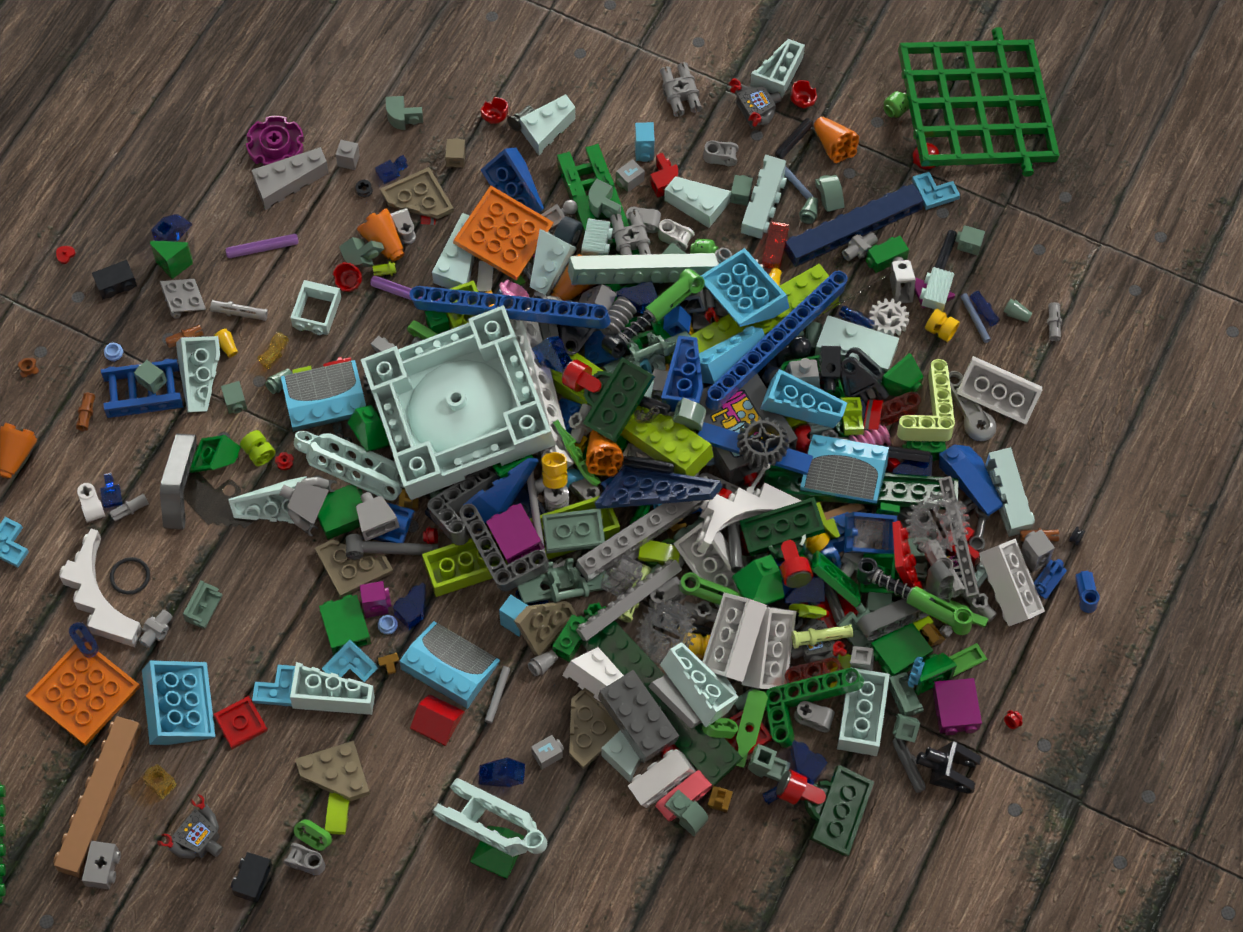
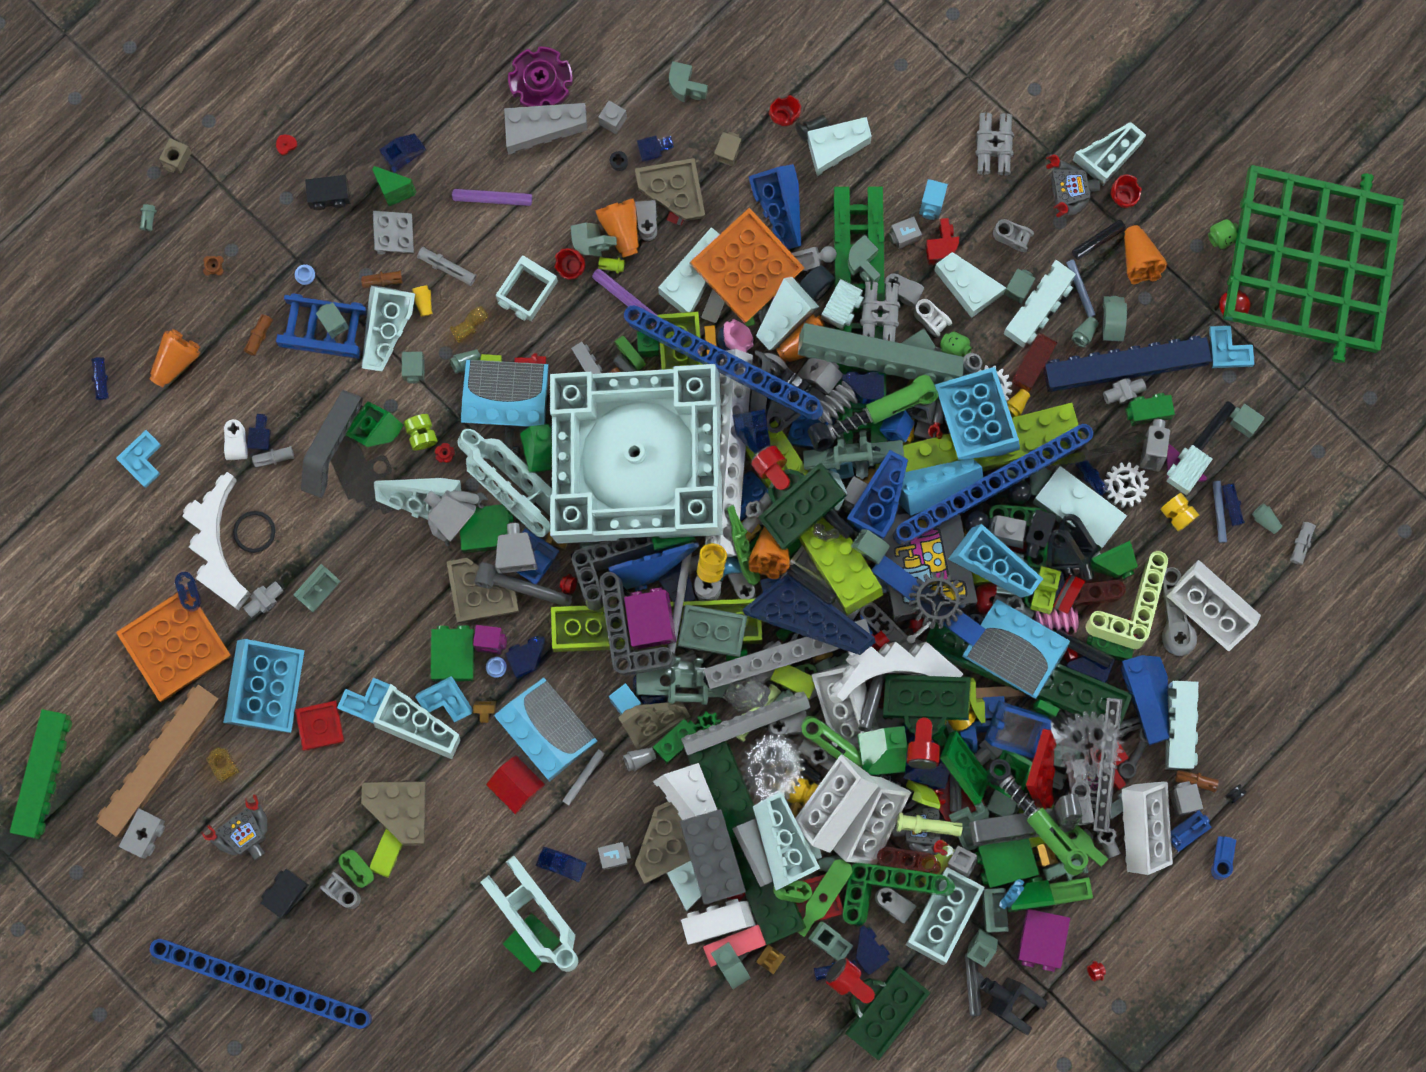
camera: 20 degrees right, 15 degrees up
none -> sand green connector [1042,859,1088,881]

